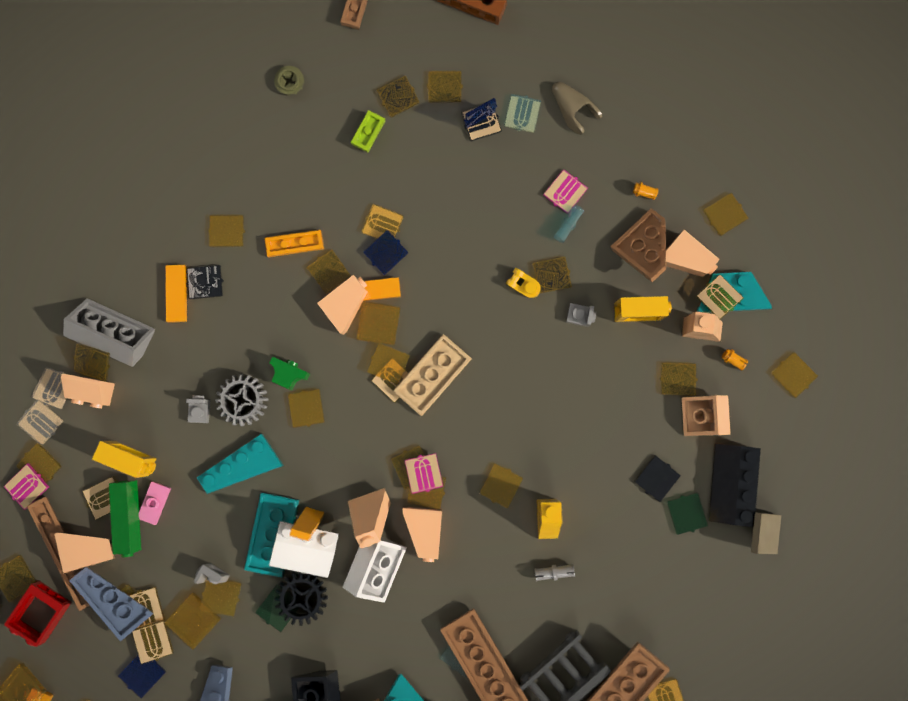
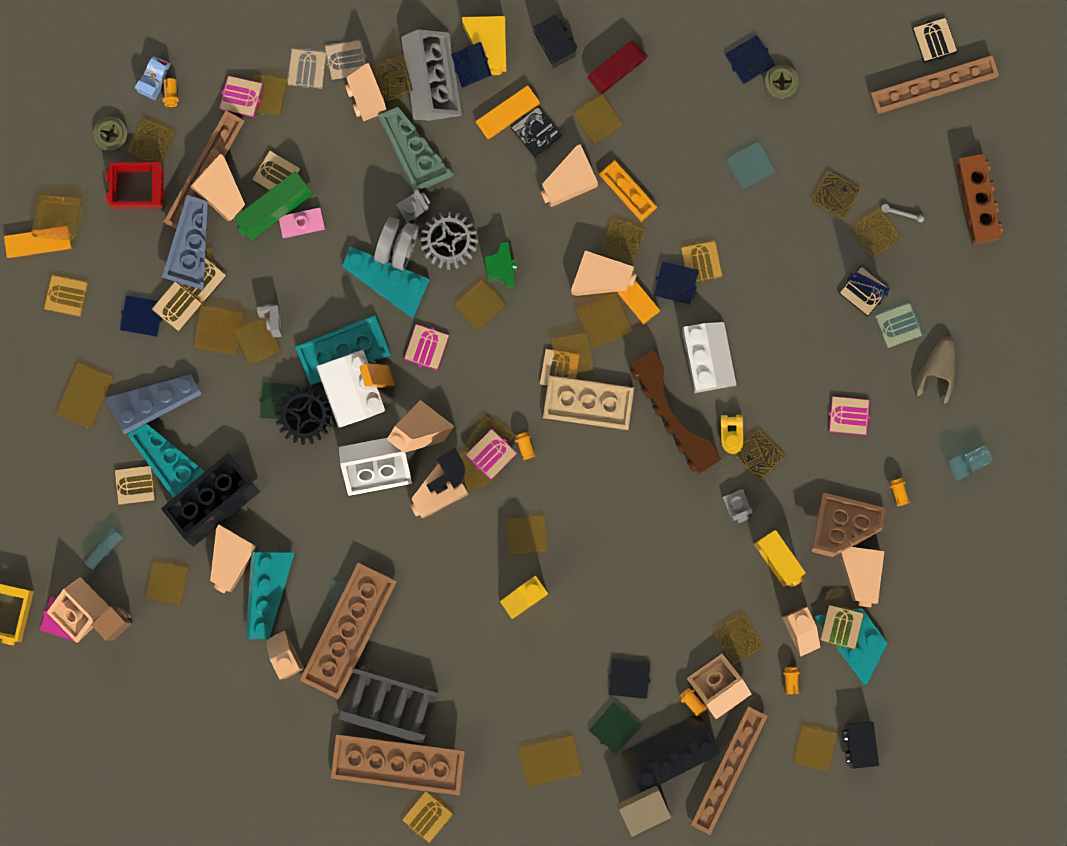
camera: 55 degrees right, 0 degrees up
yellow window [92,441,157,478] -> none
lime plate [351,110,385,153] -> none
light grey pin [534,564,575,581] -> none
clear light blue pin [554,205,584,243] -> none
clear yellow piece [703,193,748,236] -> none
none -> light grey wheel [374,216,419,271]
none -> sand green wing [378,107,454,191]
none -> piece [404,324,449,371]
none -> black brick [426,448,466,495]
none -> clear blue piece [451,42,492,88]
none -> yellow slope [462,16,506,75]
none -> light orange pin [515,432,536,460]
none -> clear yellow piece [518,736,582,787]
none -> black brick [533,15,578,69]
none -> light nougat slope [540,144,598,207]
none -> dark red beam [587,39,648,94]
none -> reddish brown arch [629,350,722,475]
none -> light orange pin [680,688,707,717]
none -> white slope [682,322,736,393]
none -> medium nougat plate [690,706,768,835]
none -> clear blue piece [725,35,775,84]
none -> clear light blue piece [726,142,775,190]
none -> black brick [842,721,879,769]
none -> light grey hinge [881,204,925,222]
none -> clear light blue piece [946,445,993,481]

